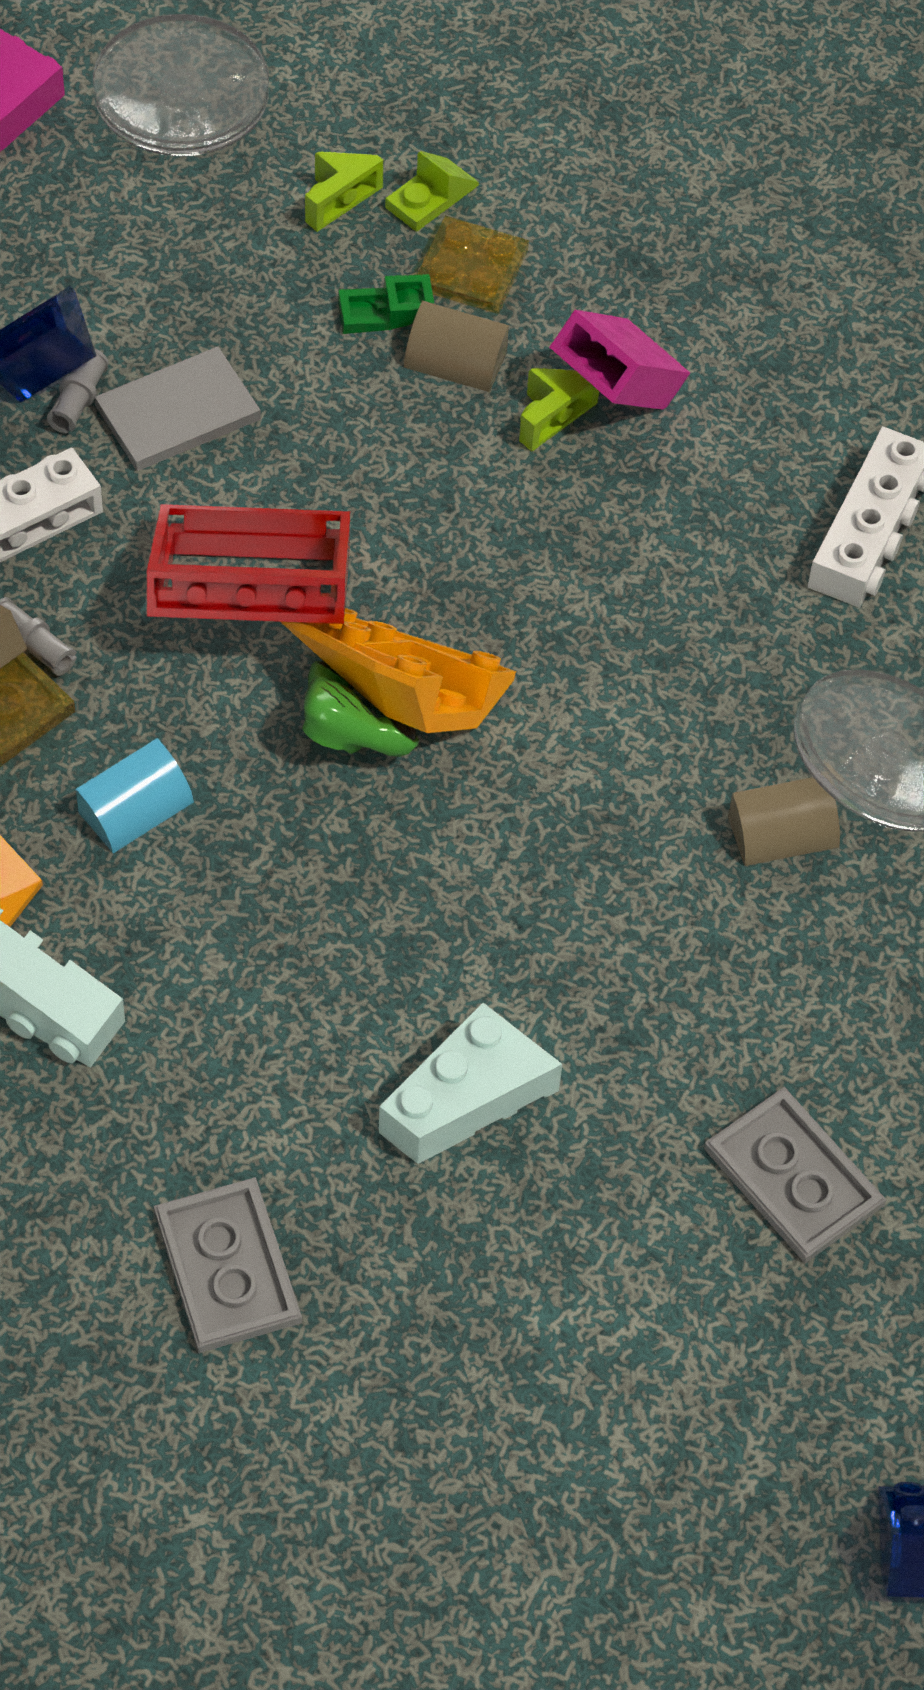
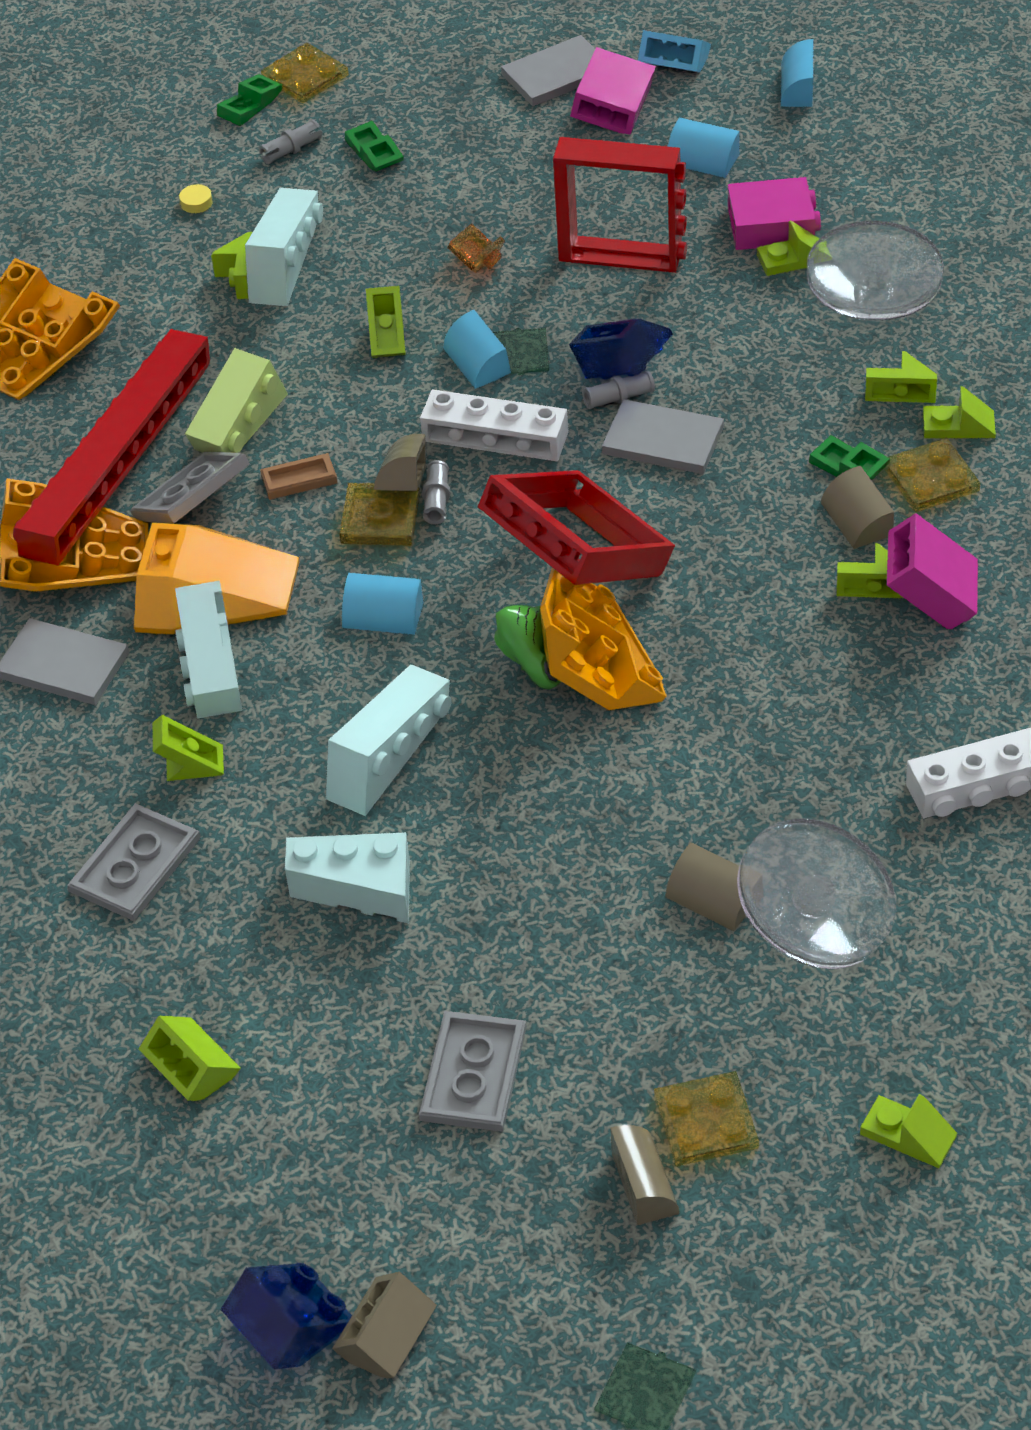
camera: 55 degrees right, 10 degrees down
none -> lime brick [139,1016,241,1101]
none -> lime slope [152,715,224,781]
none -> light aqua wedge [326,664,451,816]
none -> lime slope [757,221,831,276]

